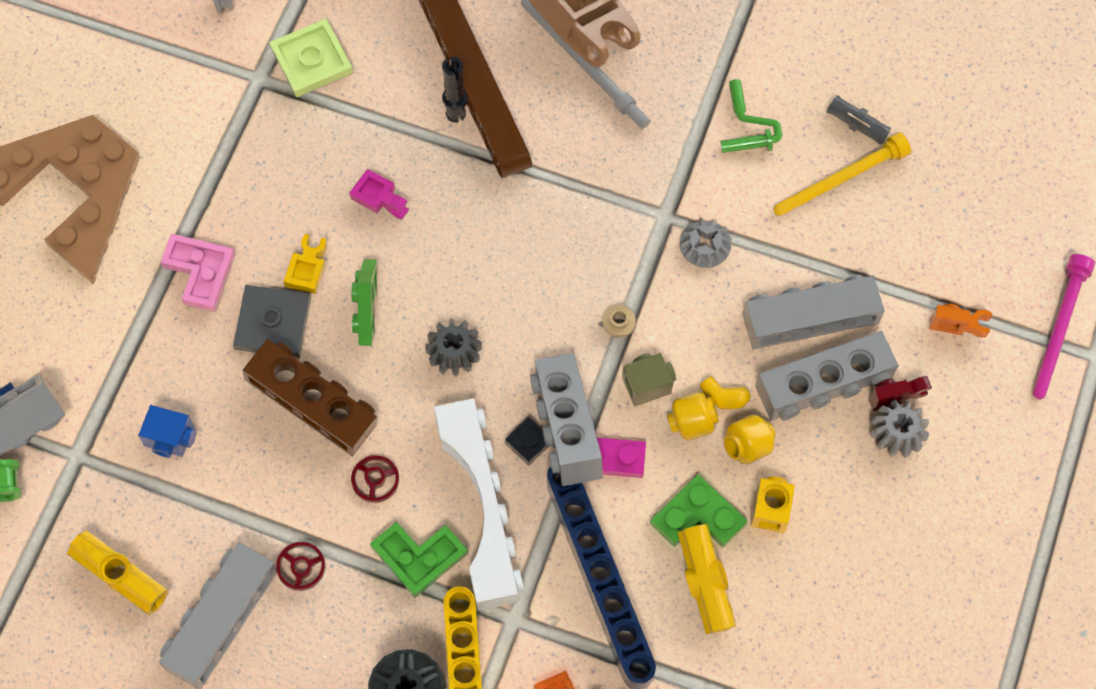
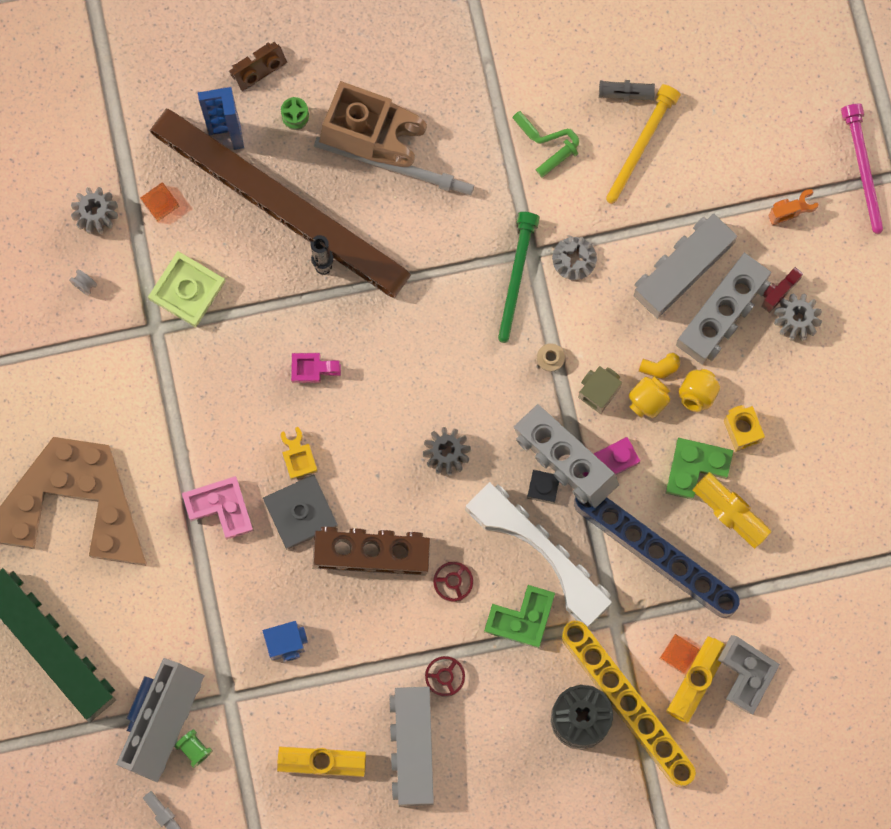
camera: 30 degrees left, 10 degrees up
bright green plate [351,259,377,346] -> none
none -> green piece [498,211,540,343]

